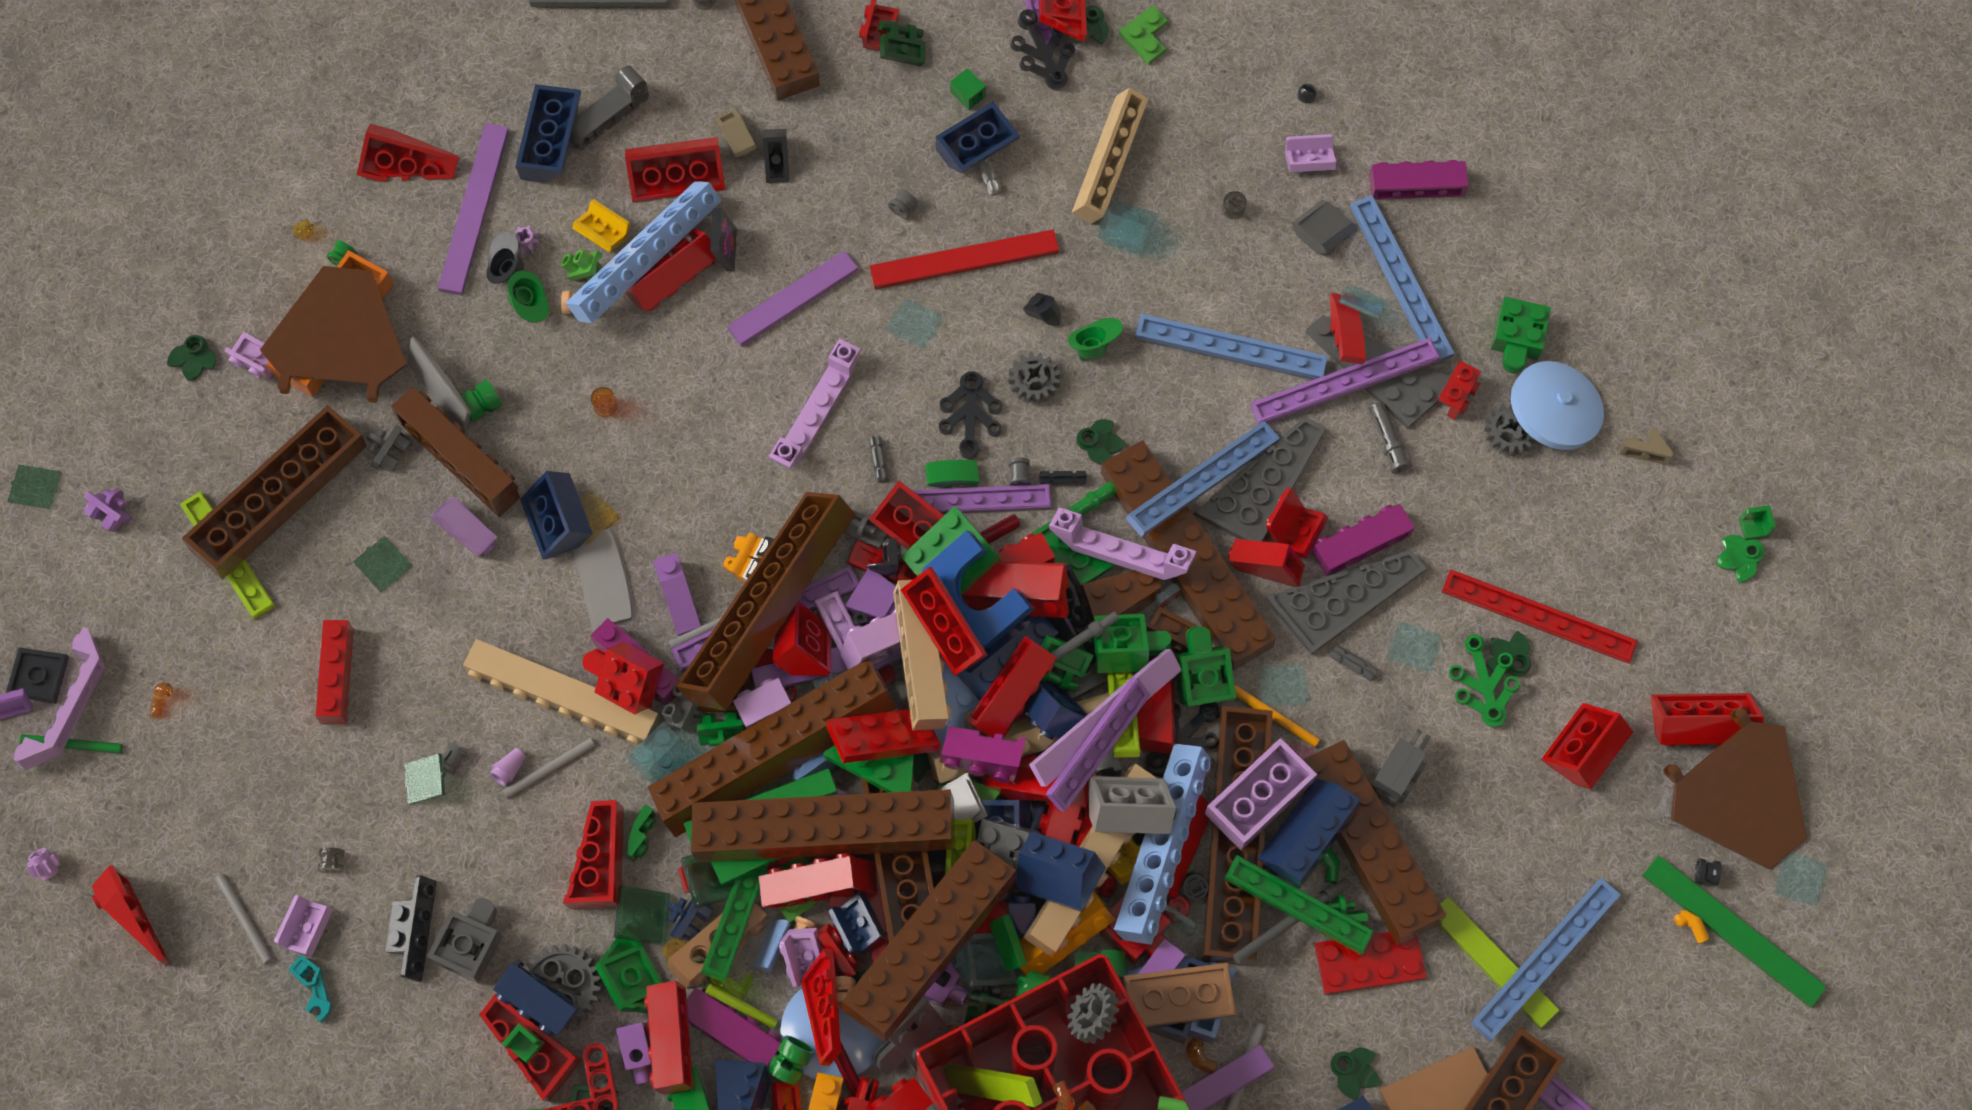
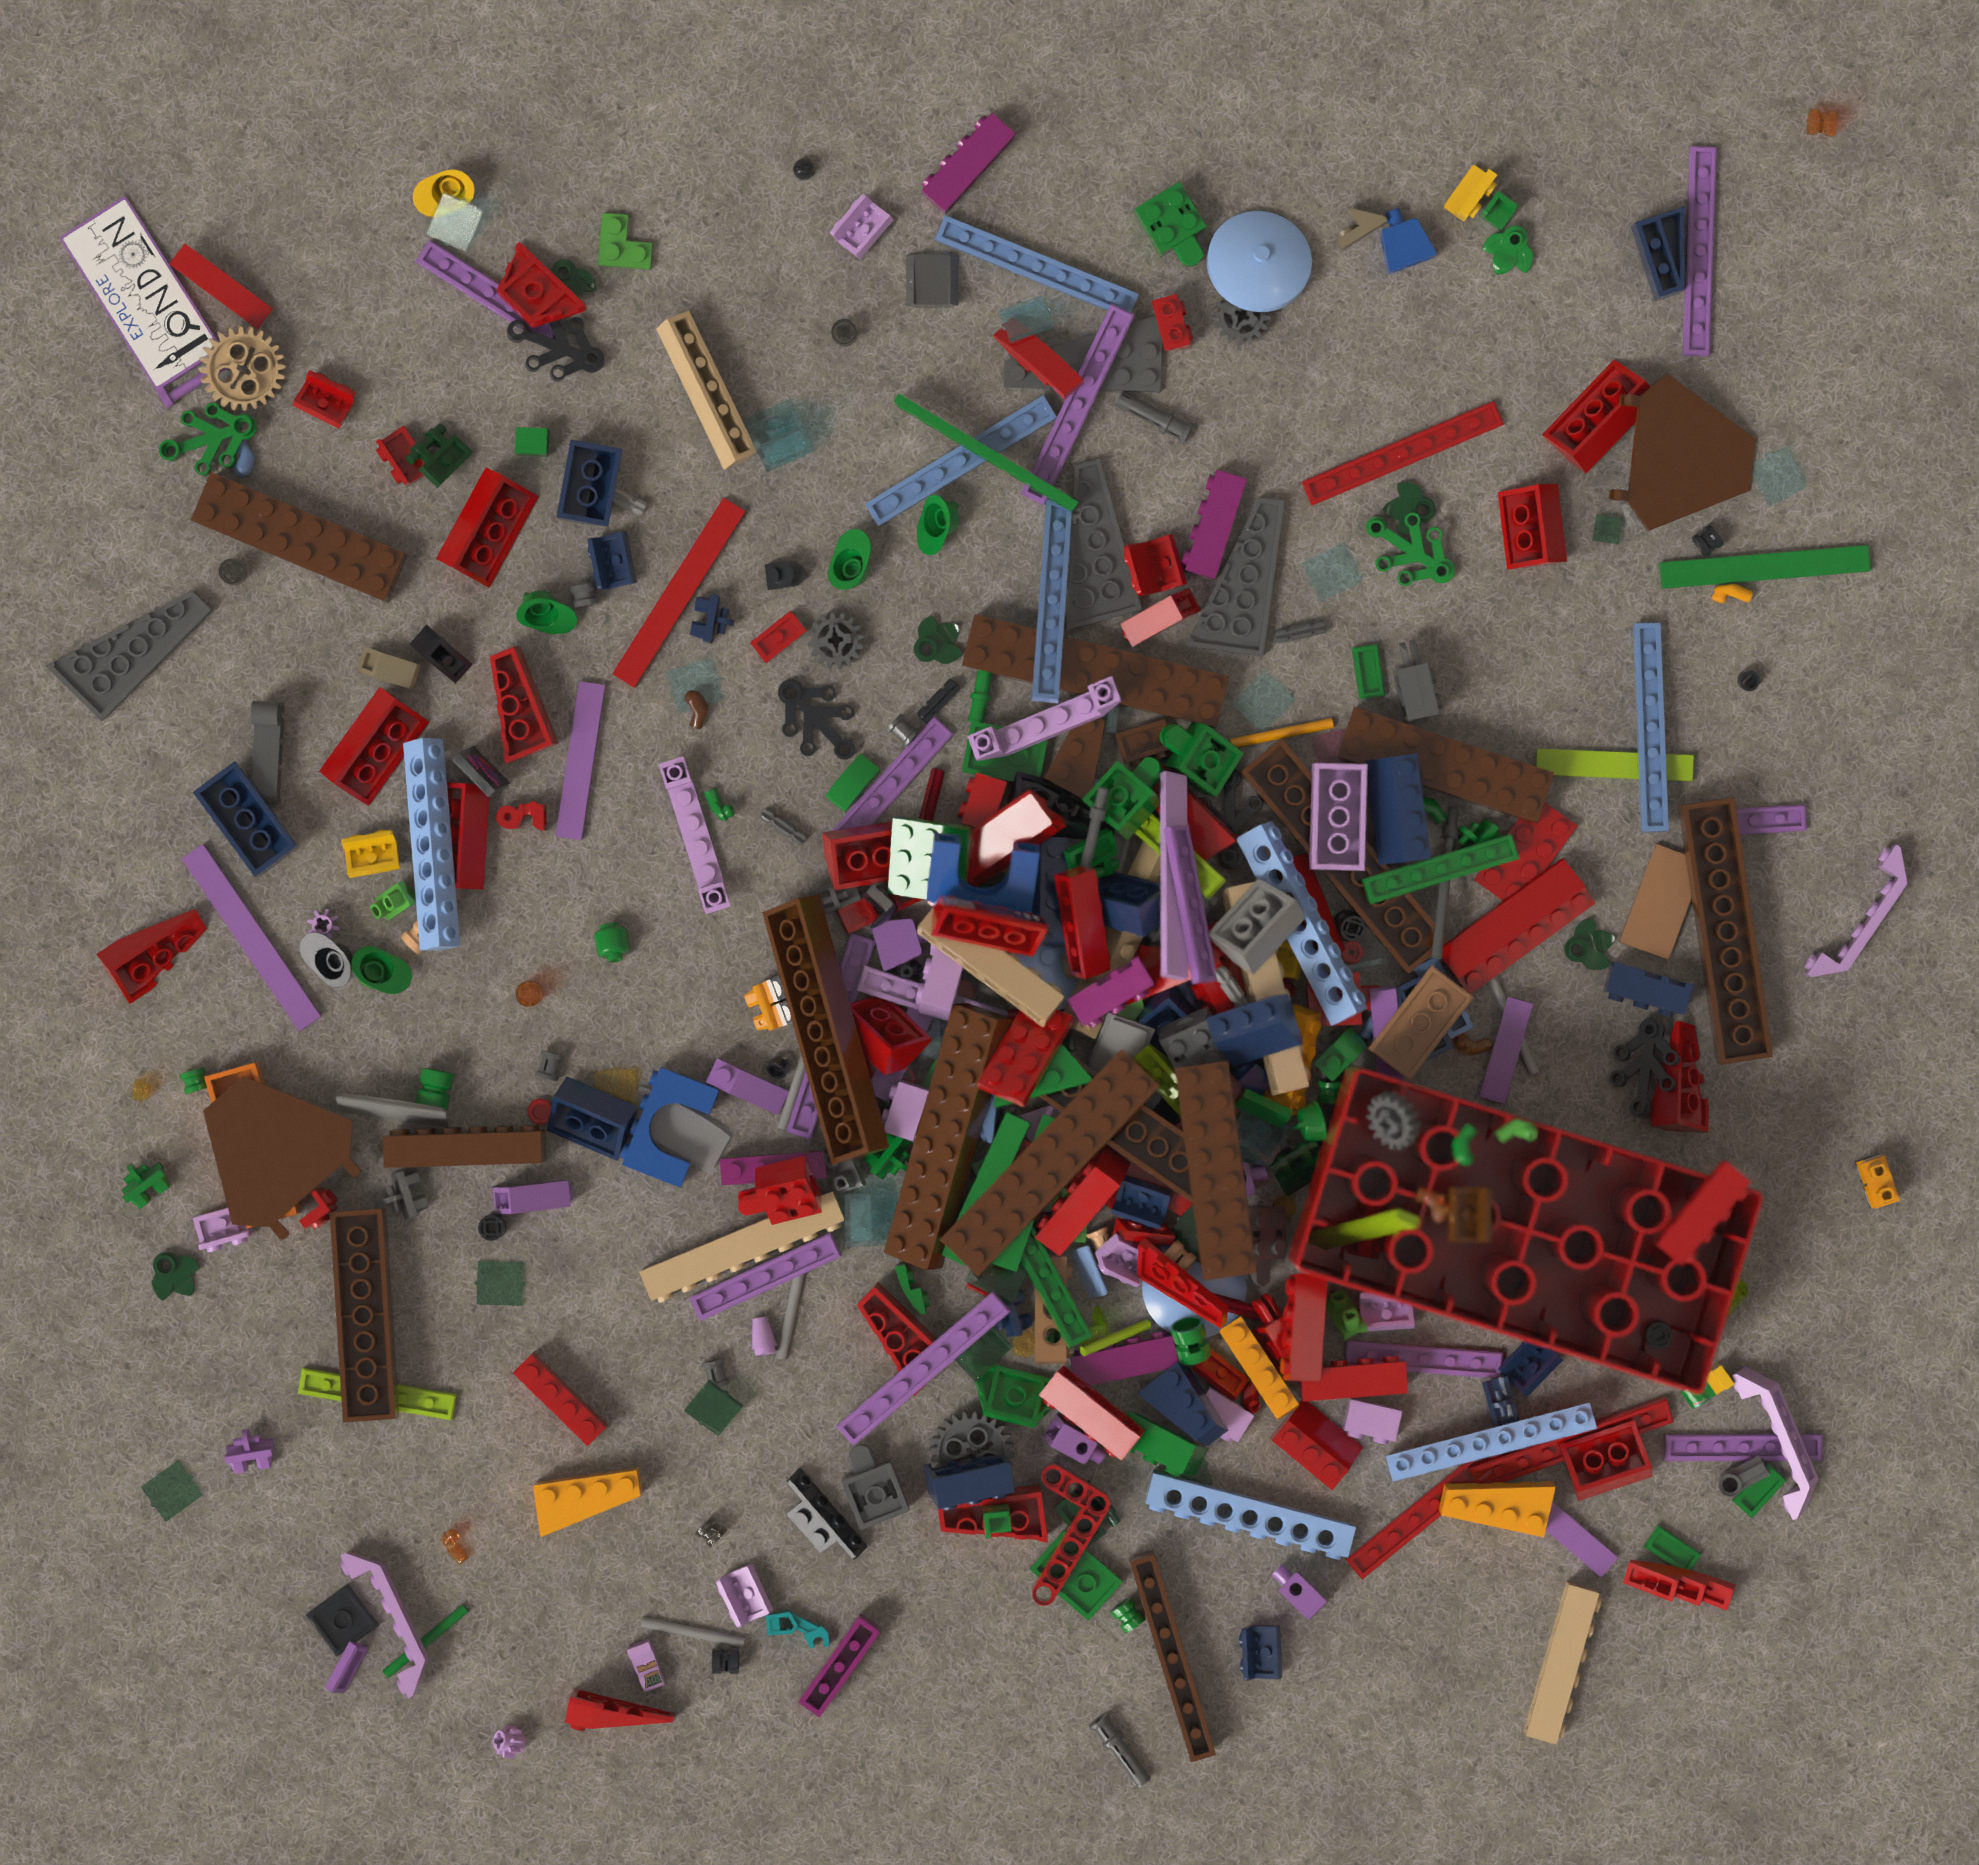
camera: 40 degrees left, 20 degrees up
none -> green hips [122,1162,170,1209]
none -> red bracket [299,1187,338,1230]
none -> red slope [436,467,539,588]
none -> black wheel [478,1214,507,1241]
none -> red wedge [490,647,559,764]
none -> red leg [496,801,547,831]
none -> green piece [516,590,577,635]
none -> red tile [527,1098,552,1125]
none -> light orange wedge [533,1467,643,1537]
none -> dark grey bush [535,1050,565,1081]
none -> dark blue bracket [587,532,637,590]
none -> green head [594,922,630,963]
none -> blue arch [620,1066,720,1188]
none -> lavender leg [627,1638,665,1692]
none -> reddish brown arm [685,690,709,729]
none -> medium lavender tile [689,1232,842,1321]
none -> dark blue hips [690,594,735,644]
none -> green arm [704,788,735,821]
none -> black wheel [712,1648,739,1674]
none -> red plate [750,610,807,664]
none -> black hinge [767,1056,789,1079]
none -> magenta brick [798,1613,881,1718]
none -> medium lavender tile [836,1290,1011,1446]
none -> green tile [894,393,1078,512]
none -> green piece [916,494,960,556]
none -> light grey axle [1215,966,1251,1008]
none -> green tile [1351,644,1385,700]
none -> blue torso [1380,208,1437,275]
none -> red slope [1441,858,1596,994]
none -> yellow bracket [1444,165,1497,222]
none -> green arm [1452,1124,1477,1165]
none -> clear green tile [1592,515,1622,545]
none -> dark blue wedge [1631,206,1685,302]
none -> medium lavender tile [1682,146,1717,357]
none -> black hinge [1737,670,1760,691]

